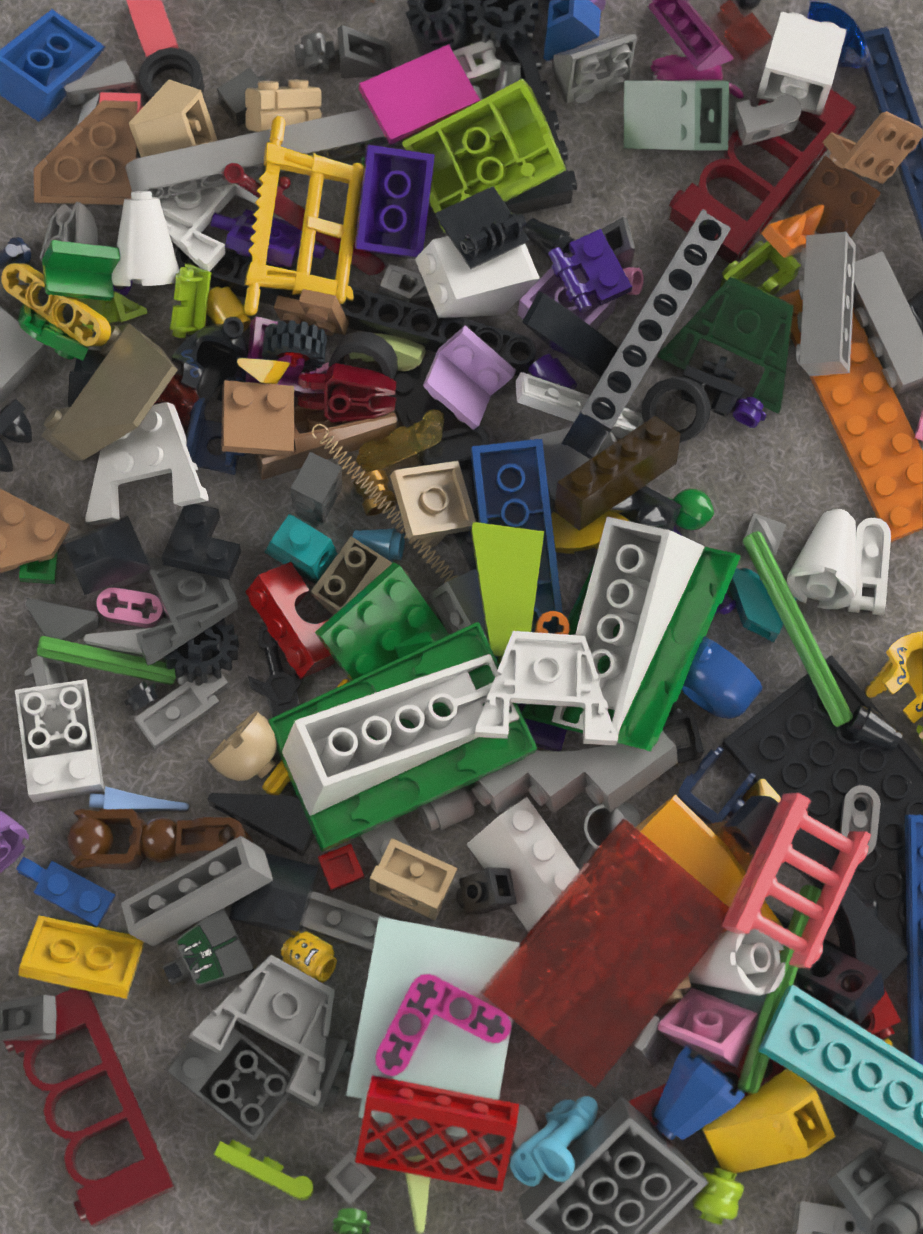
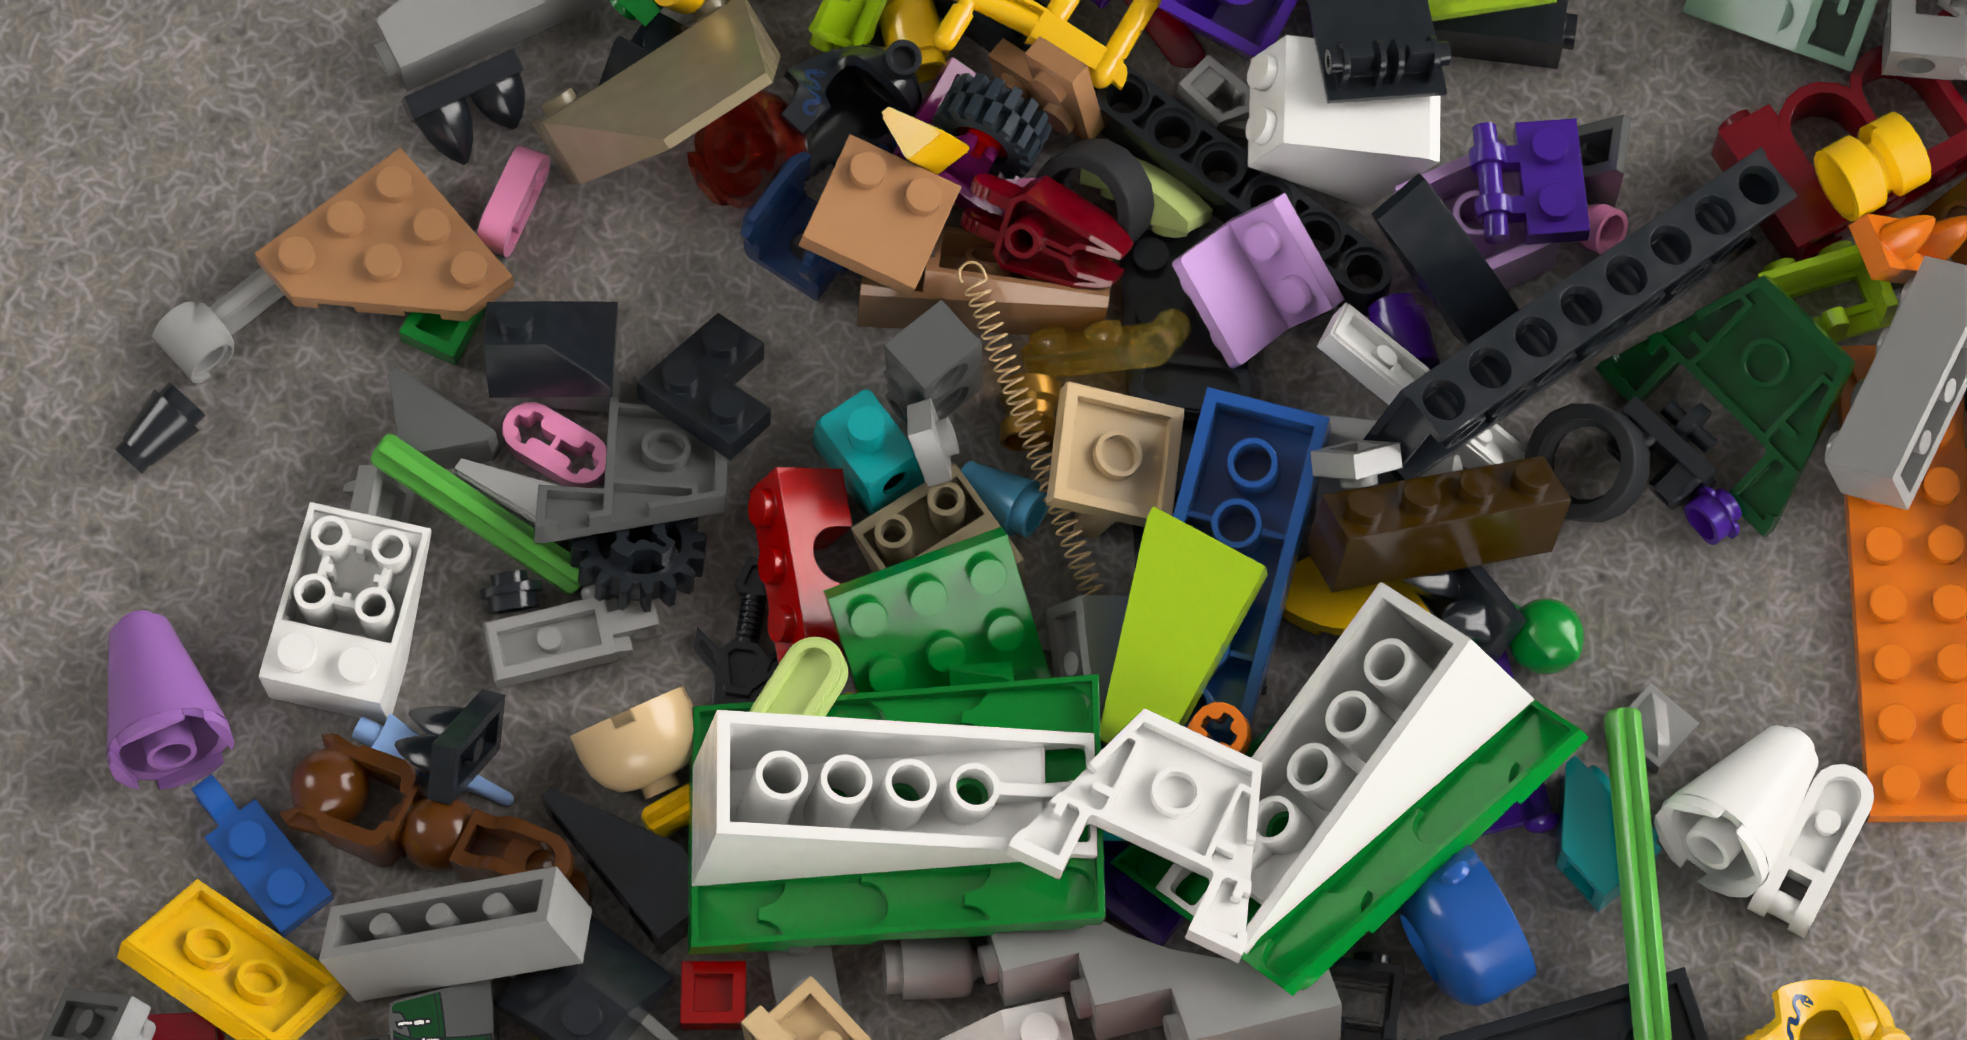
camera: 30 degrees right, 5 degrees down
white wing [85,402,208,525] -> none
black cone [523,218,575,261] -> none
none -> black tile [394,689,506,805]
none -> bright pink beam [477,145,550,258]
none -> yellowish green tile [749,637,848,717]
none -> light grey plate [907,398,959,487]
none -> light grey plate [1311,439,1403,488]
none -> yellow wheel [1814,112,1932,222]

